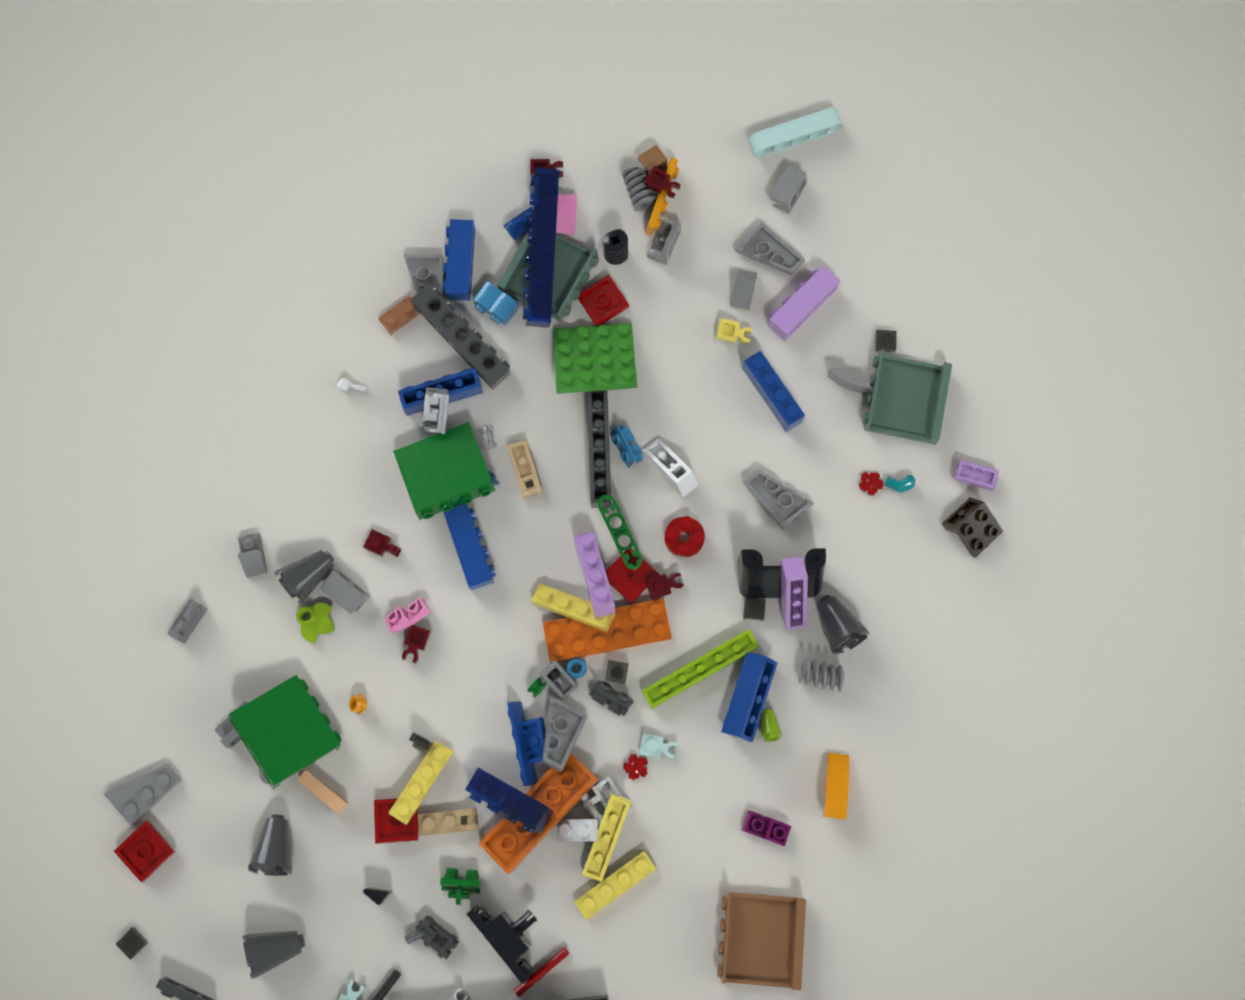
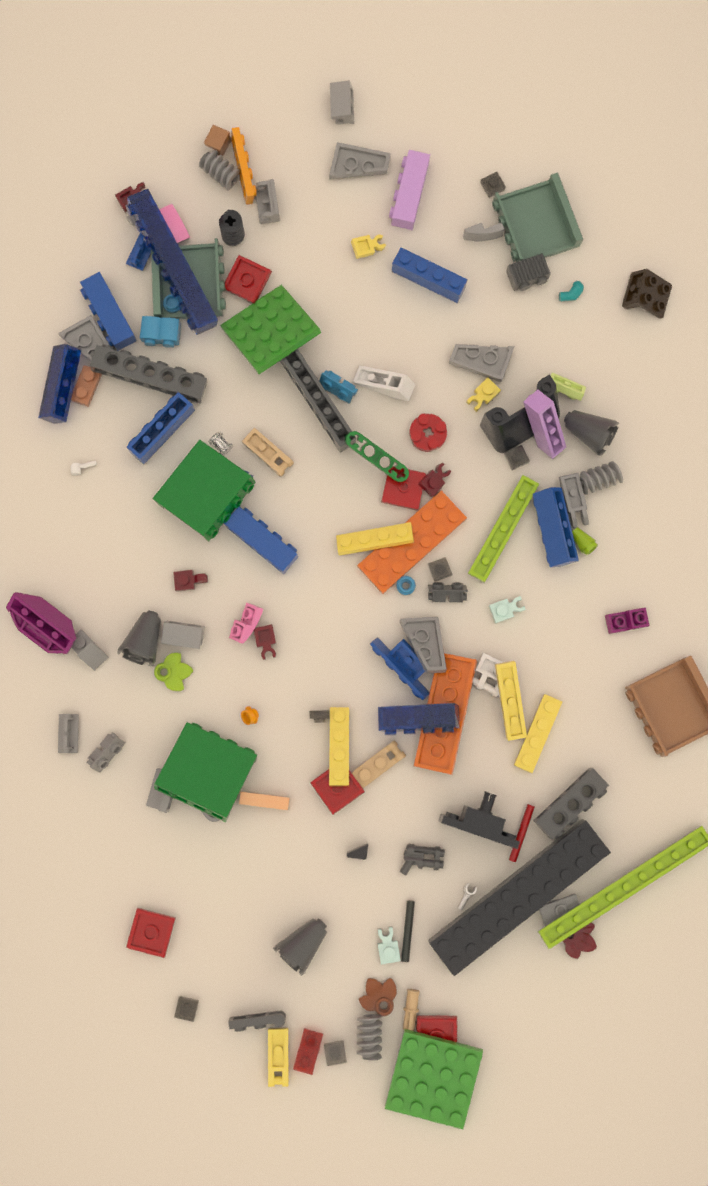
camera: 35 degrees left, 5 degrees up
light grey wing [104,765,182,825] -> none
dark grey cone [248,814,292,876] -> none
light grey hinge [422,387,449,434] -> none
green hips [440,868,481,905] -> none
green bush [527,677,547,698] -> none
light grey slope [540,660,578,700] -> none
white plate [558,819,598,841] -> none
lavender brick [574,531,615,618] -> none
red plant [623,754,648,780] -> none
dark red plate [644,166,681,198] -> none
light grey slope [730,269,757,310] -> none
light aqua beam [748,107,843,157] -> none
light orange slope [823,753,849,820] -> none
red plant [859,472,884,496] -> none
lavender plate [953,460,999,491] -> none
none -> magenta wedge [6,592,76,654]
none -> clear blue brick [38,344,81,424]
none -> light grey hinge [87,732,126,772]
none -> dark azure plate [163,294,182,313]
none -> light yellow plate [467,377,501,412]
none -> dark grey brick [506,253,551,291]
none -> dark grey brick [533,768,609,839]
none -> yellowish green plate [551,372,586,401]
none -> light grey hinge [559,473,589,528]

